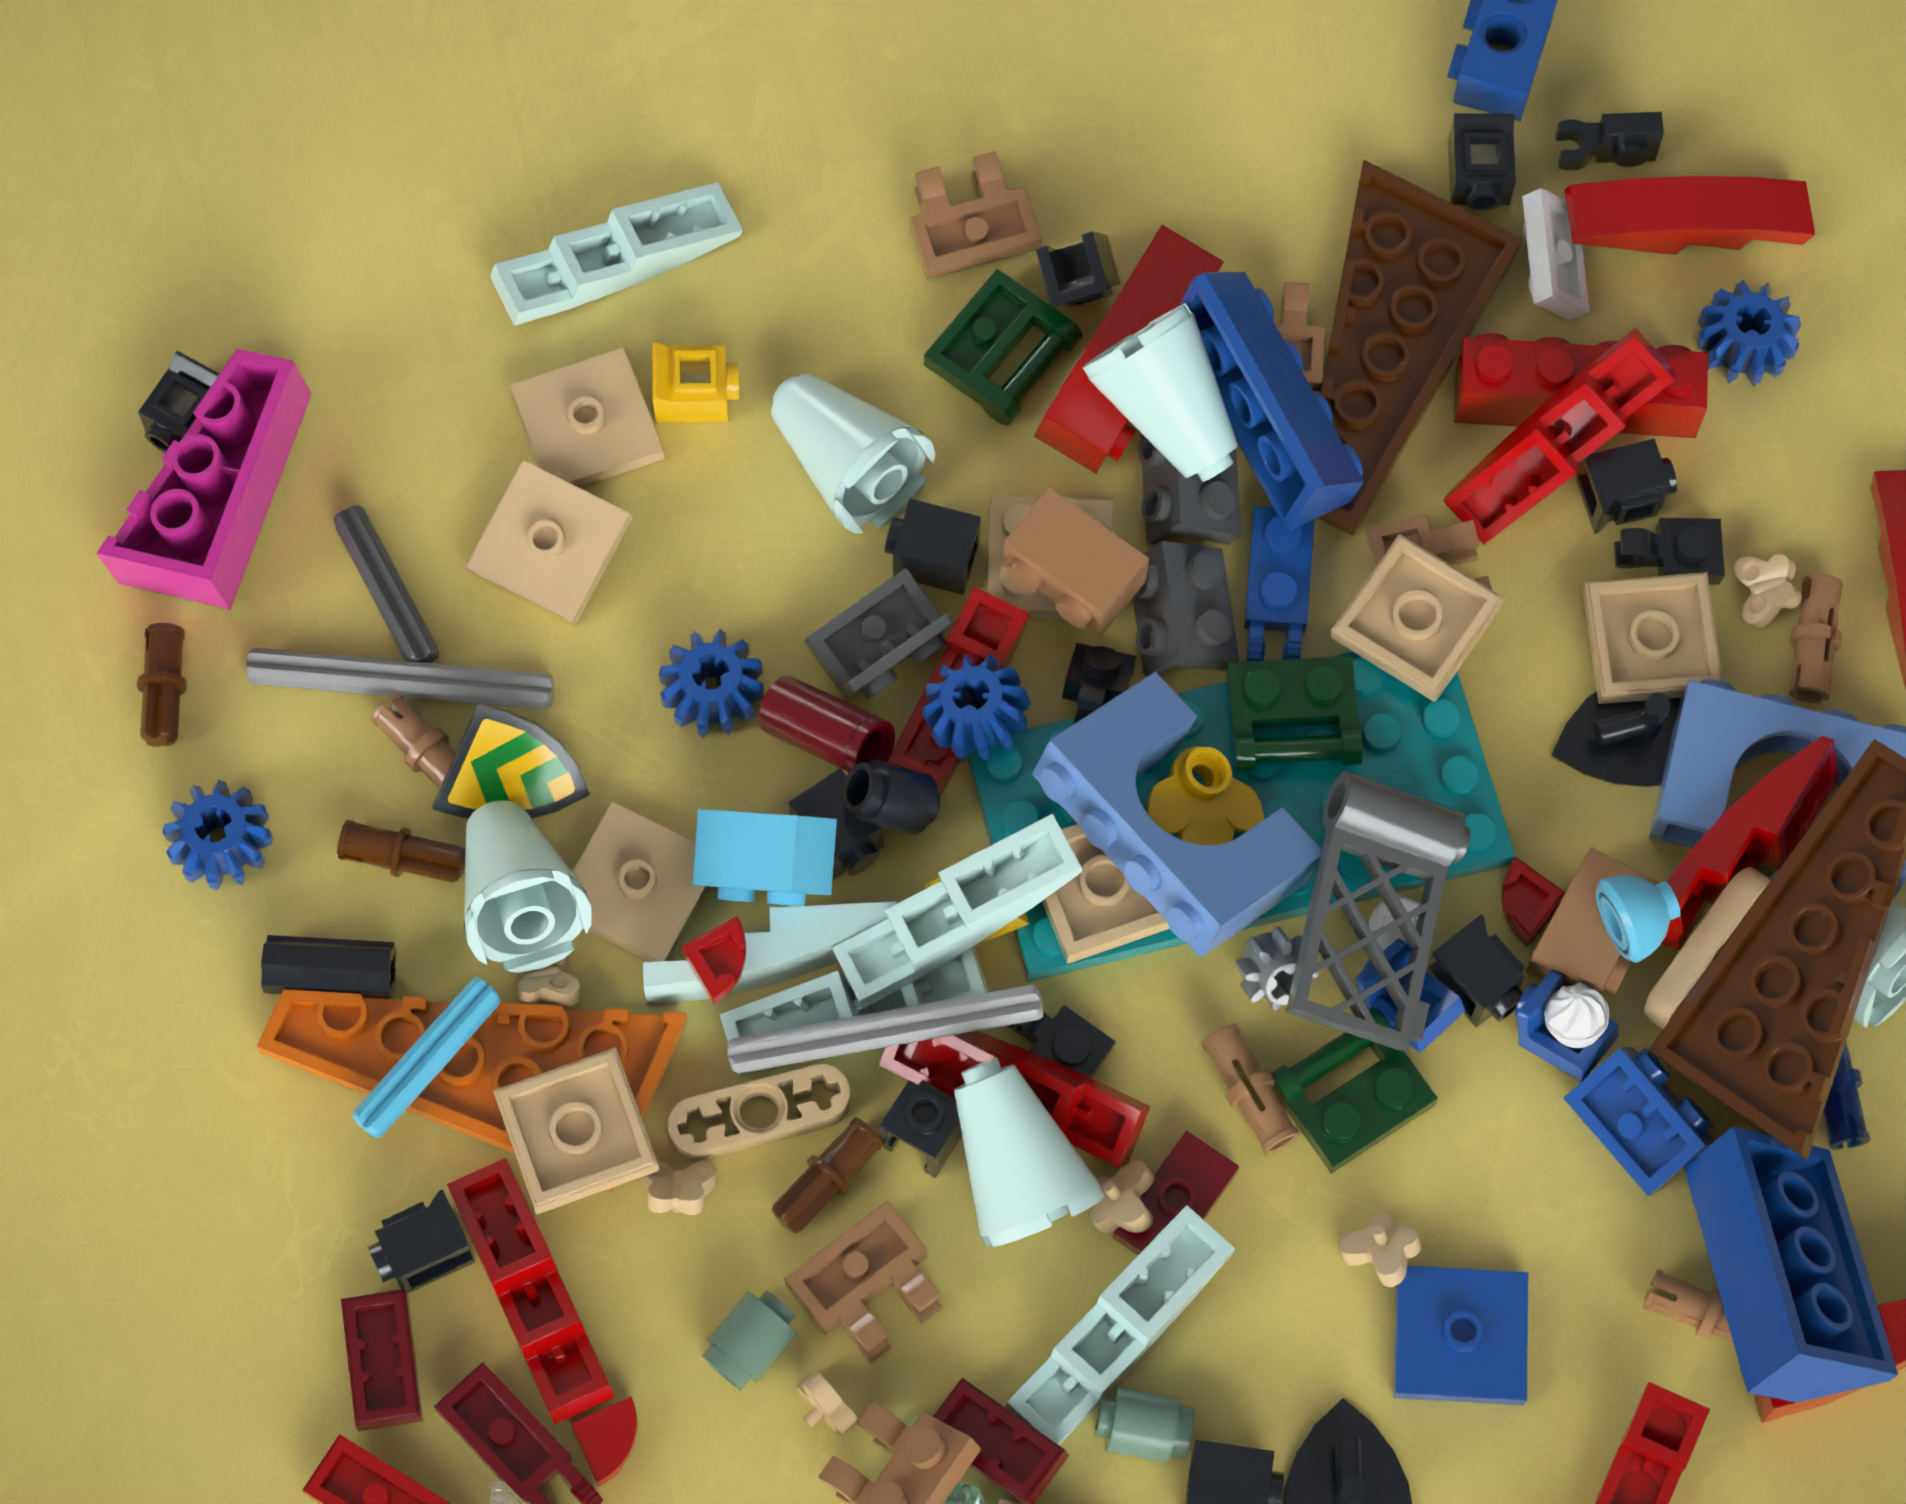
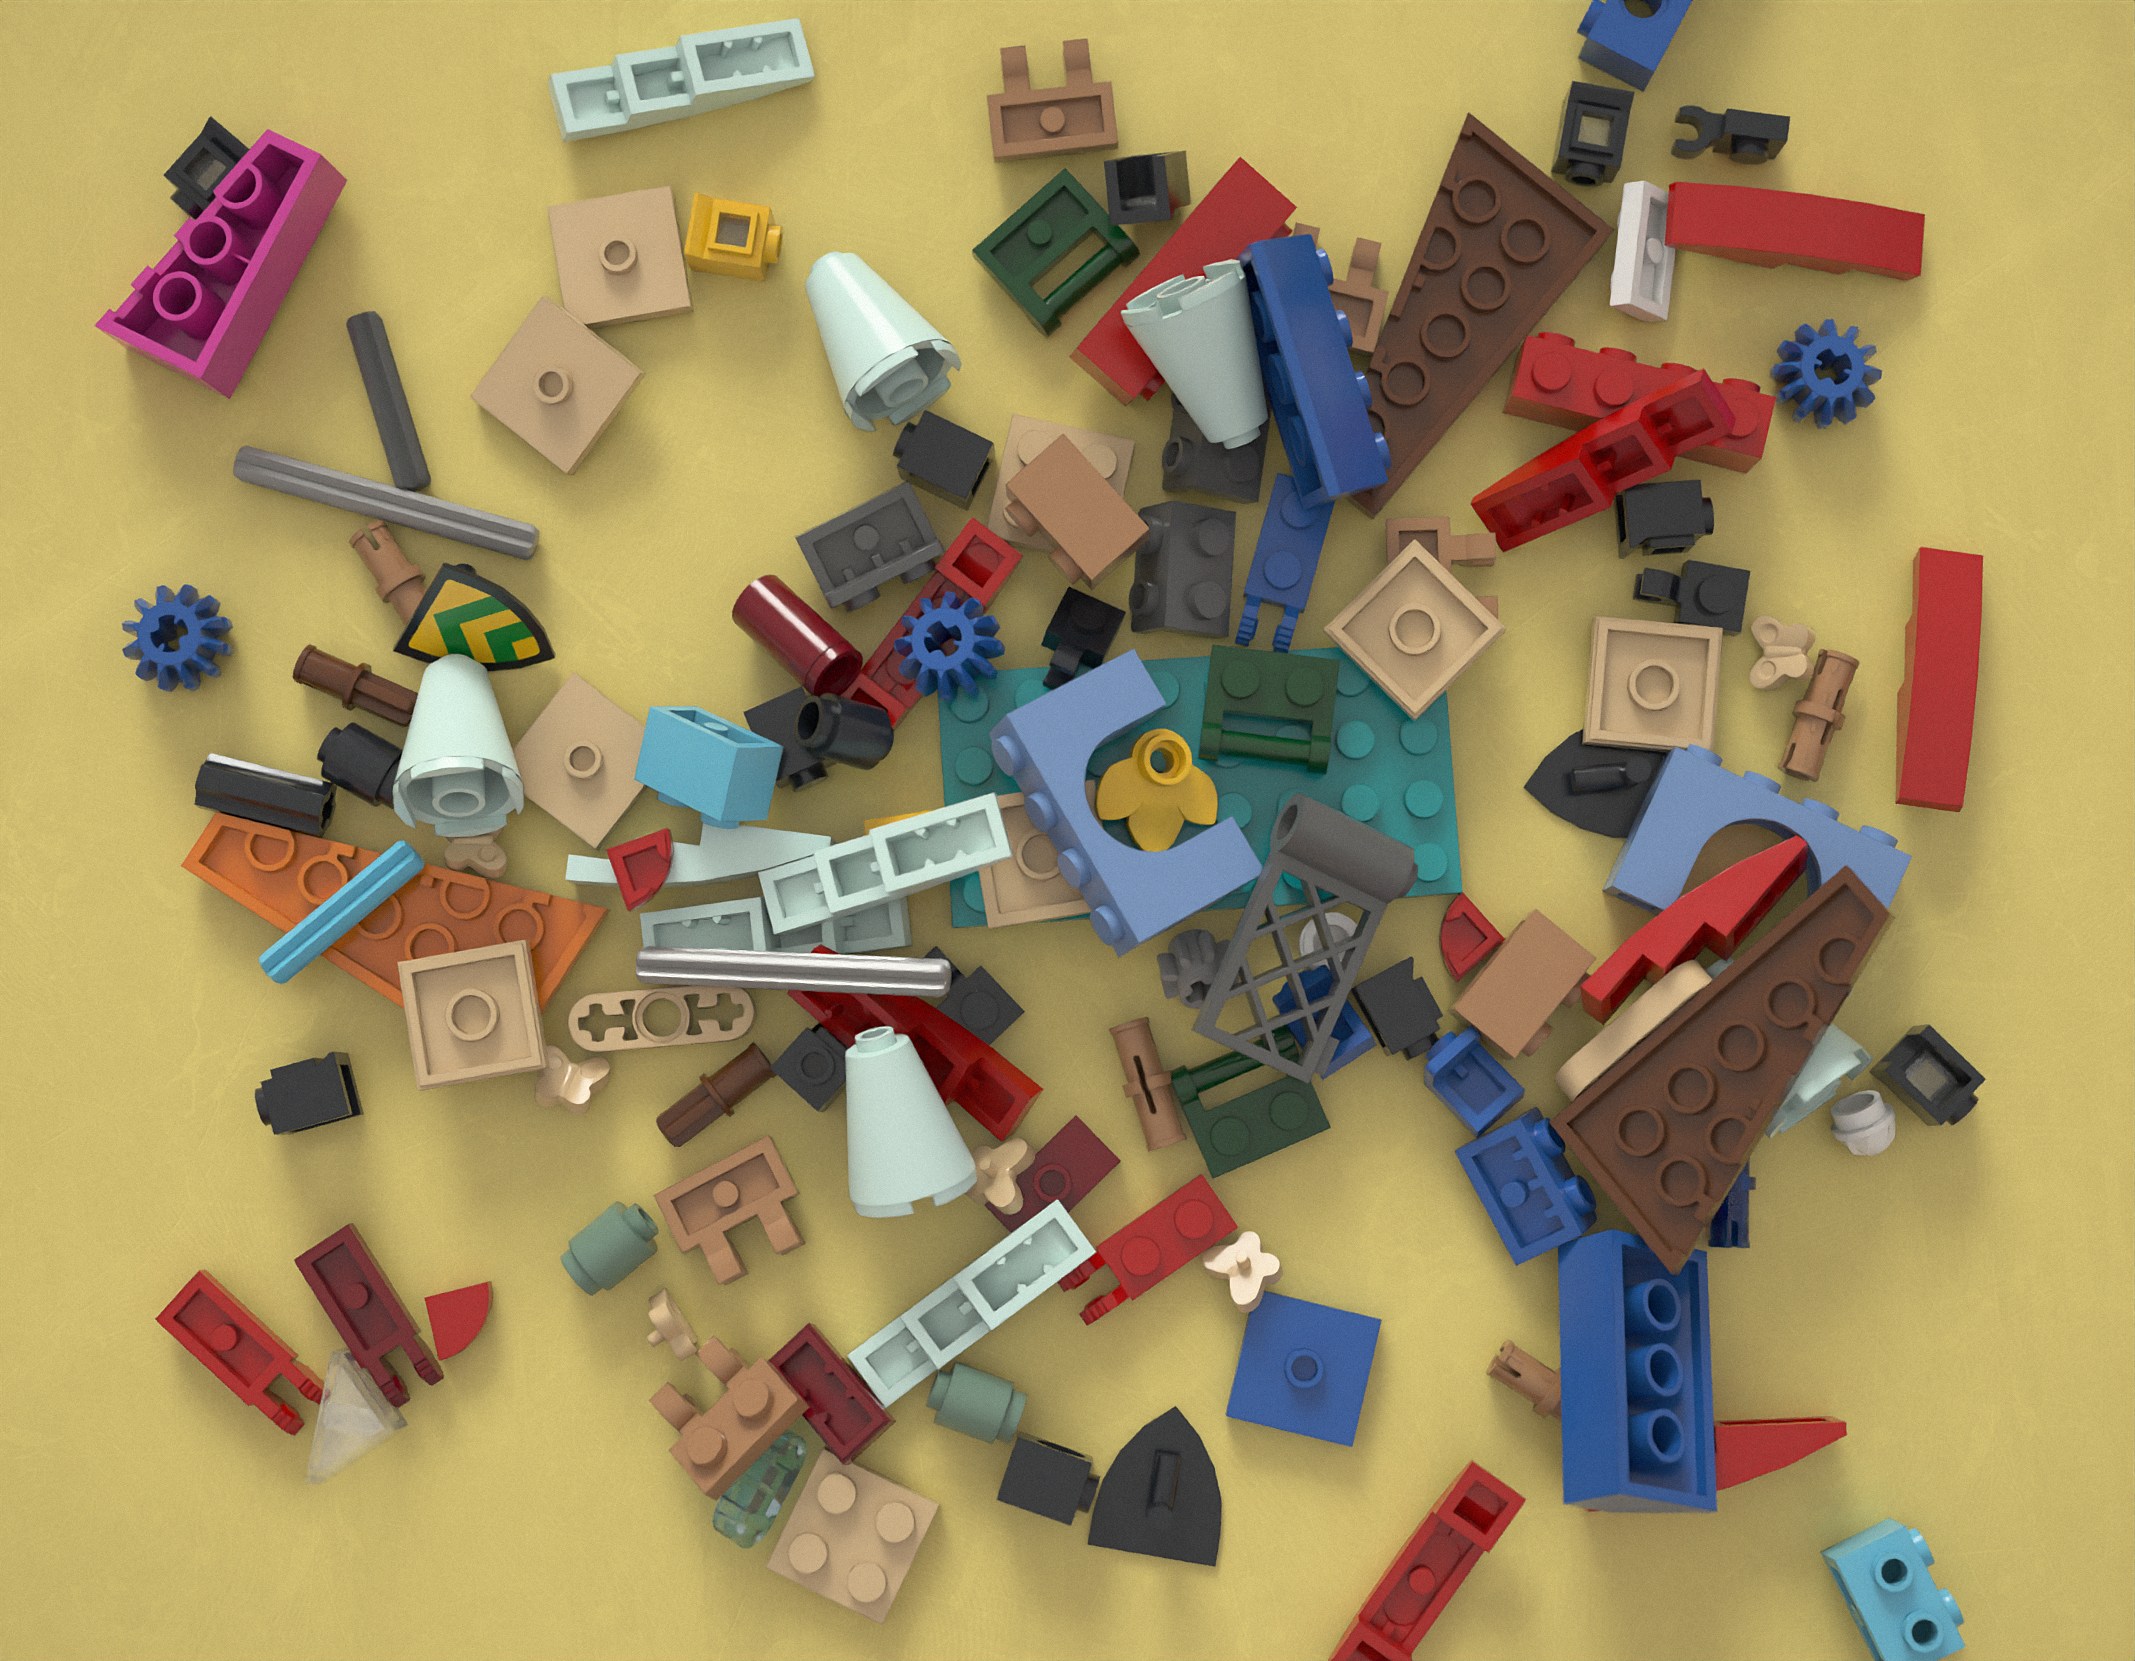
camera: 15 degrees right, 15 degrees up
reddish brown axle [137,623,187,747] -> none
dark red plate [341,1289,423,1431] -> none
red slope [447,1158,614,1425] -> none
blue gear [659,629,765,738] -> none
white plate [1544,982,1609,1048] -> none
medium azure brick [1596,875,1680,963] -> none
none -> black brick [317,722,403,809]
none -> red hinge [1057,1174,1238,1326]

